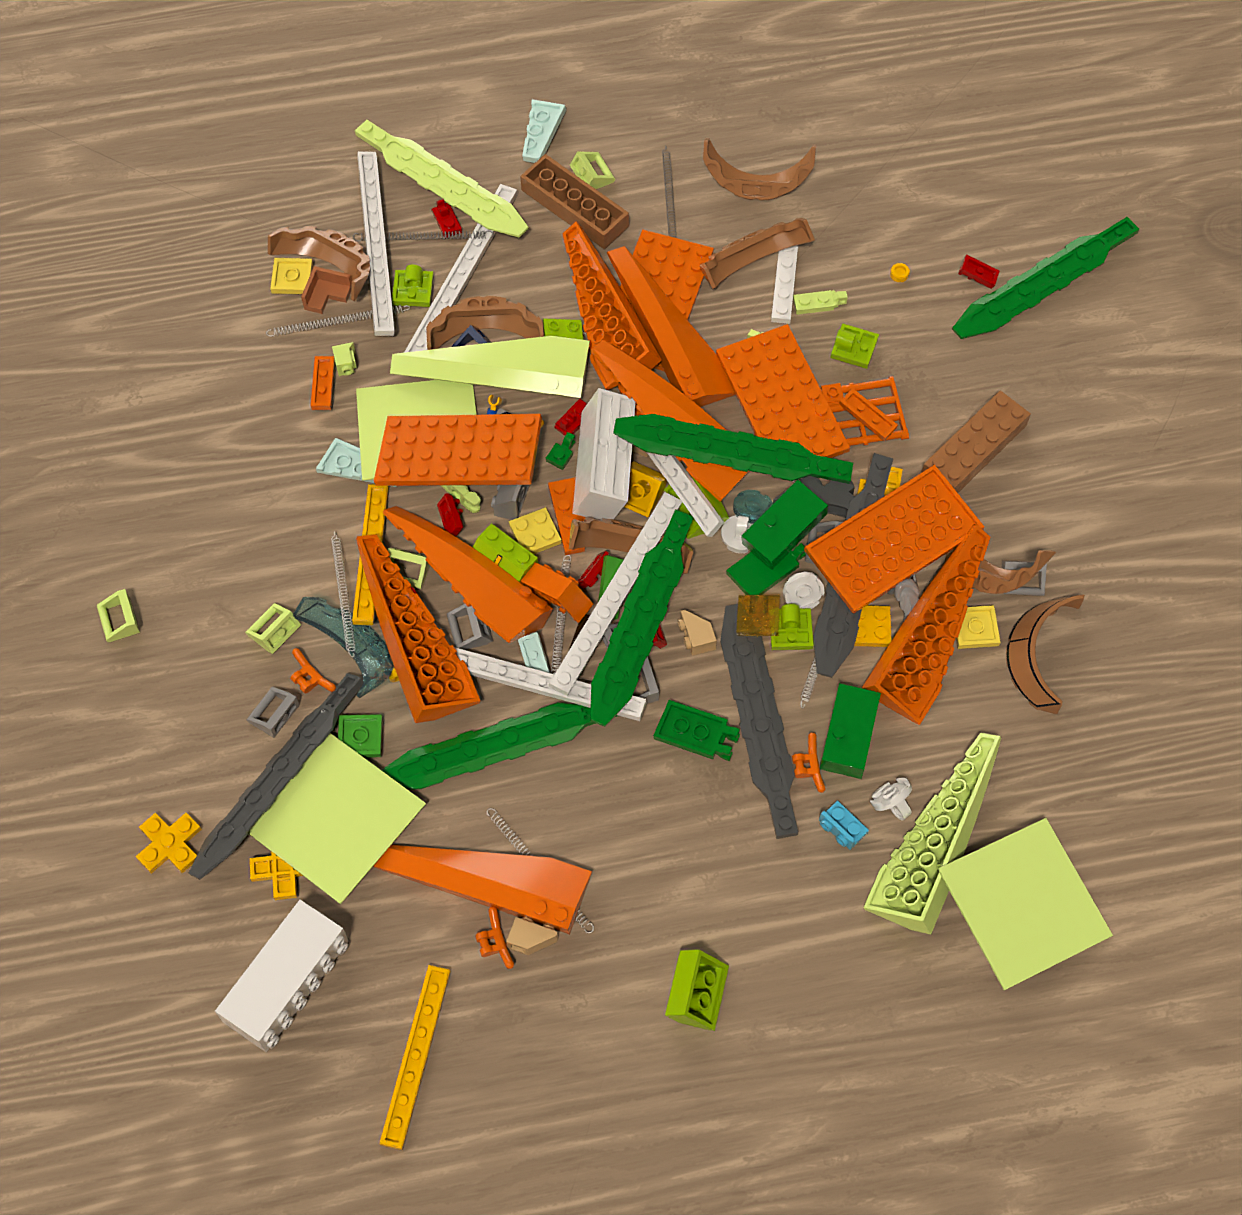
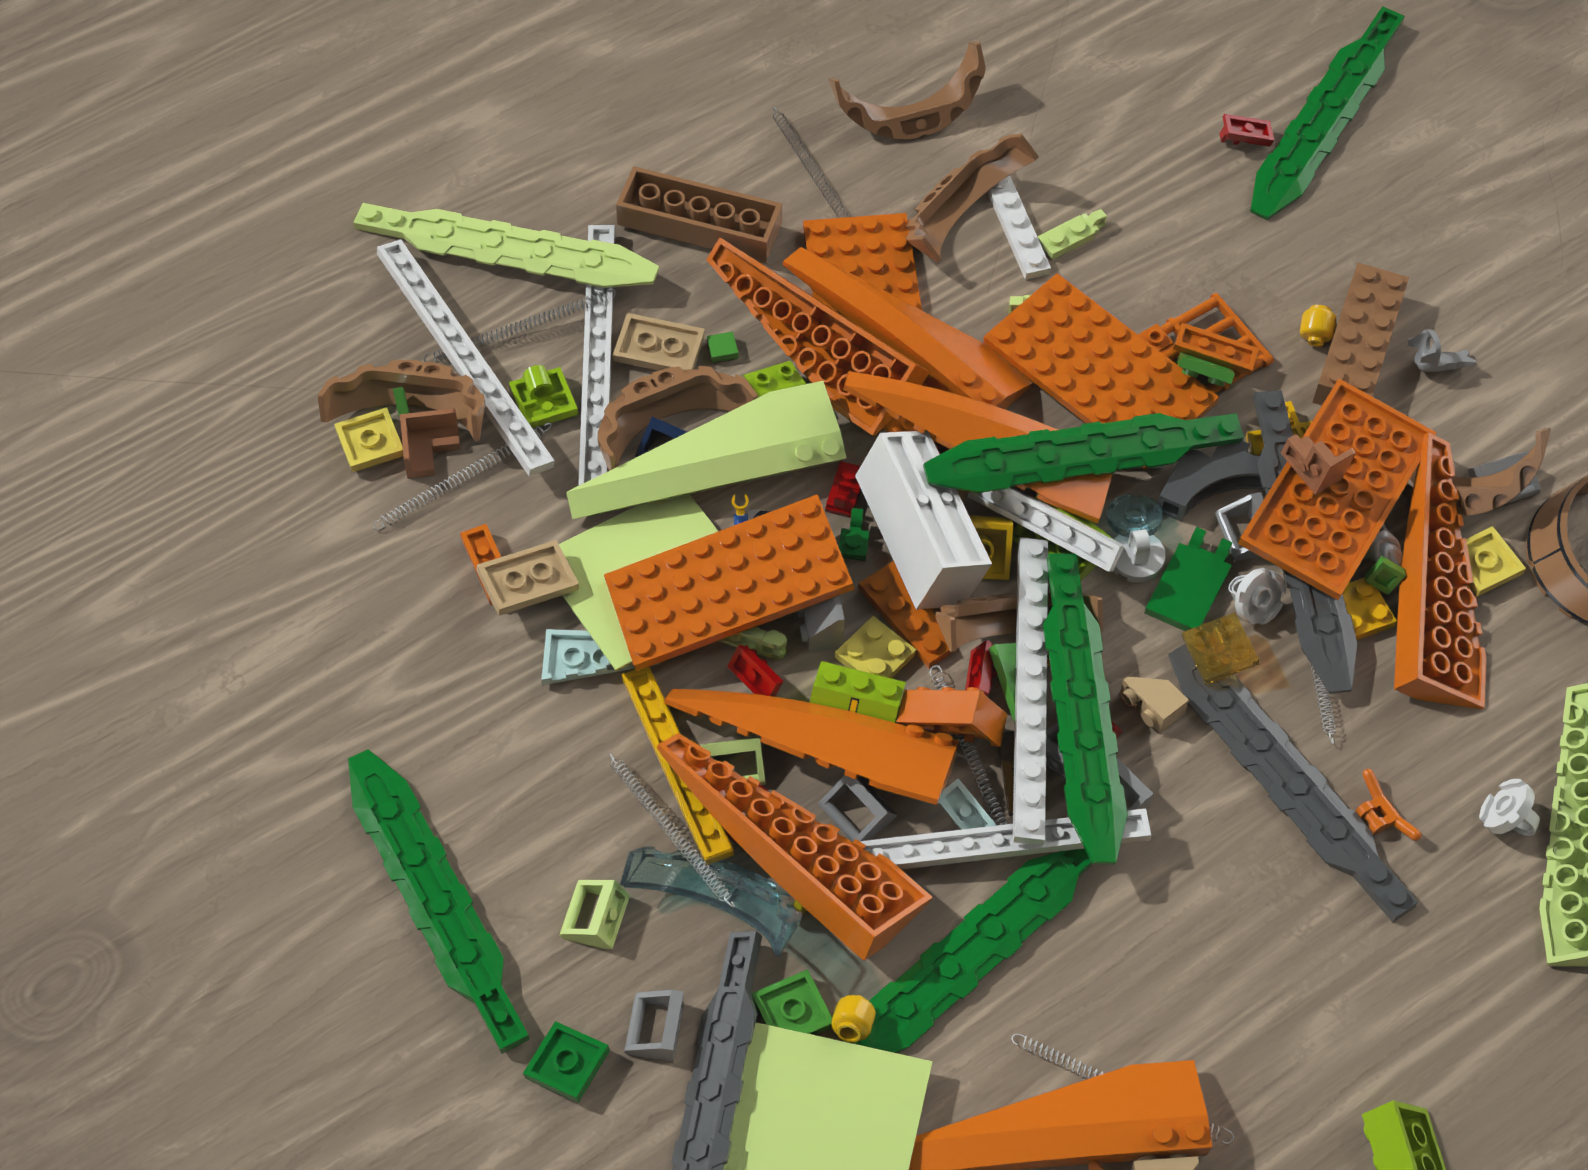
camera: 25 degrees left, 5 degrees down
yellowish green tile [97,589,140,642] -> none
orange piece [290,648,336,694] -> none
yellowish green window [332,342,357,376] -> none
red plate [431,199,462,238] -> none
light aqua wing [522,99,566,163] -> none
yellowish green tile [570,152,615,189] -> none
green tile [653,700,740,761] -> none
green brick [741,480,828,570] -> none
lime plate [769,604,813,650] -> none
medium azure bracket [819,801,869,850] -> none
green brick [820,683,881,779] -> none
lime plate [830,323,879,369] -> none
yellow tile [890,263,910,282] -> none
none -> green plate [348,749,530,1054]
none -> bright green tile [392,387,409,416]
none -> tan plate [477,540,579,616]
none -> green plate [523,1021,610,1103]
none -> tan plate [613,313,705,370]
none -> bright green tile [707,331,739,363]
none -> yellow head [831,995,876,1043]
none -> bright green plate [1177,352,1235,387]
none -> nougat panel [1281,434,1356,495]
none -> yellow head [1300,305,1337,347]
none -> bright green tile [1365,556,1406,594]
none -> light grey hair [1408,329,1477,372]

